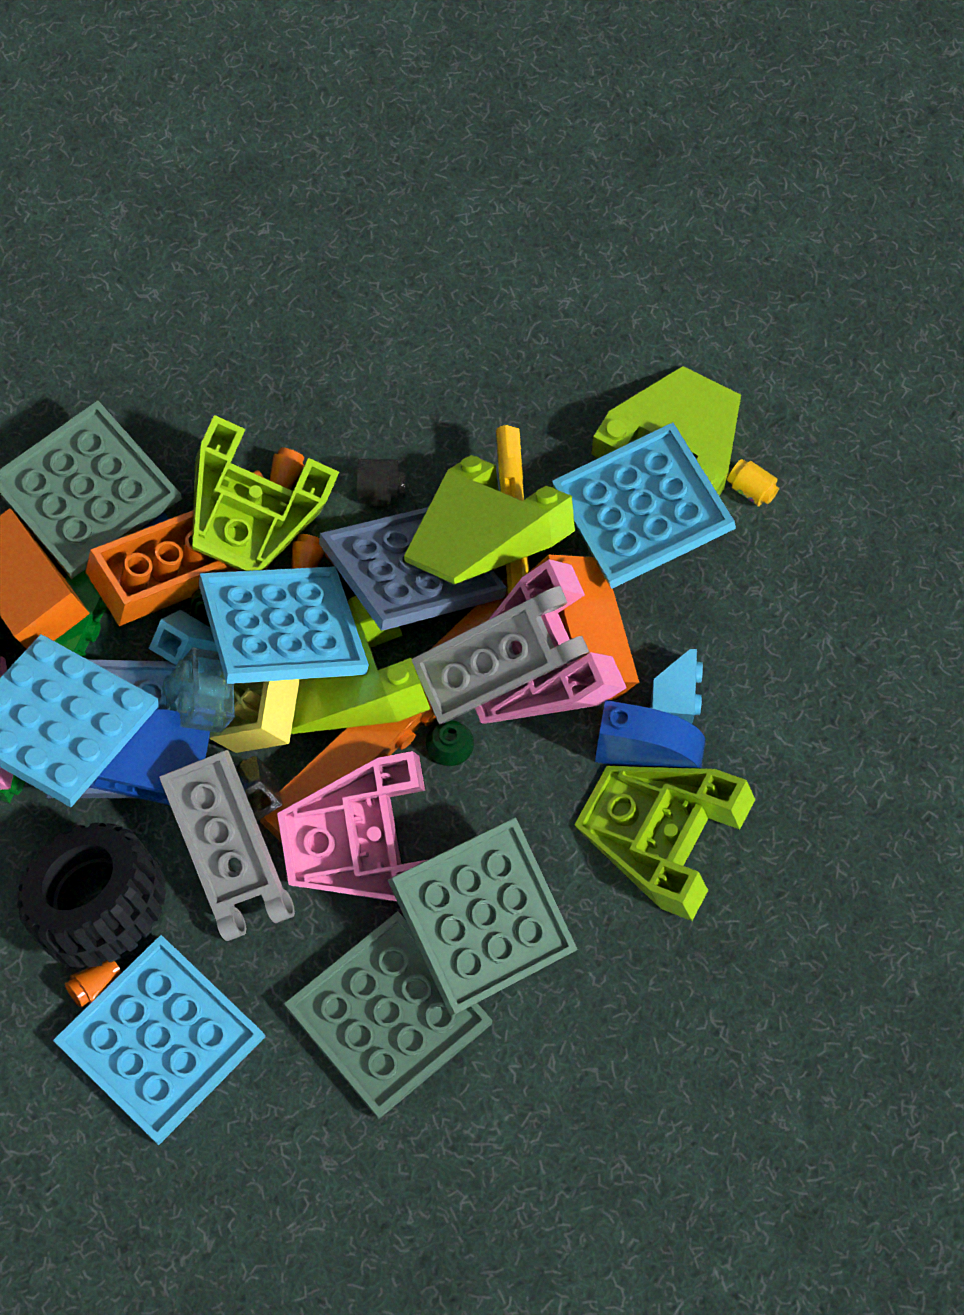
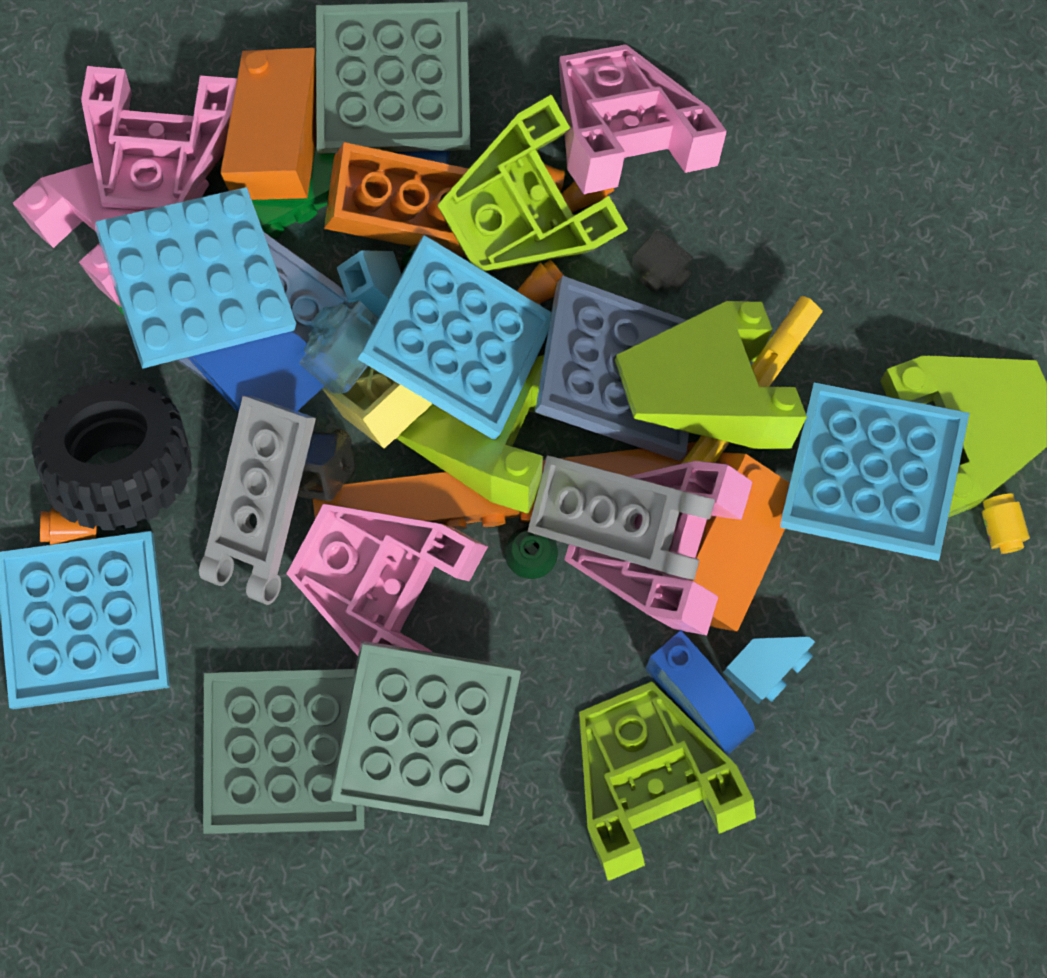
camera: 40 degrees right, 10 degrees up
none -> bright pink wedge [559,44,727,194]

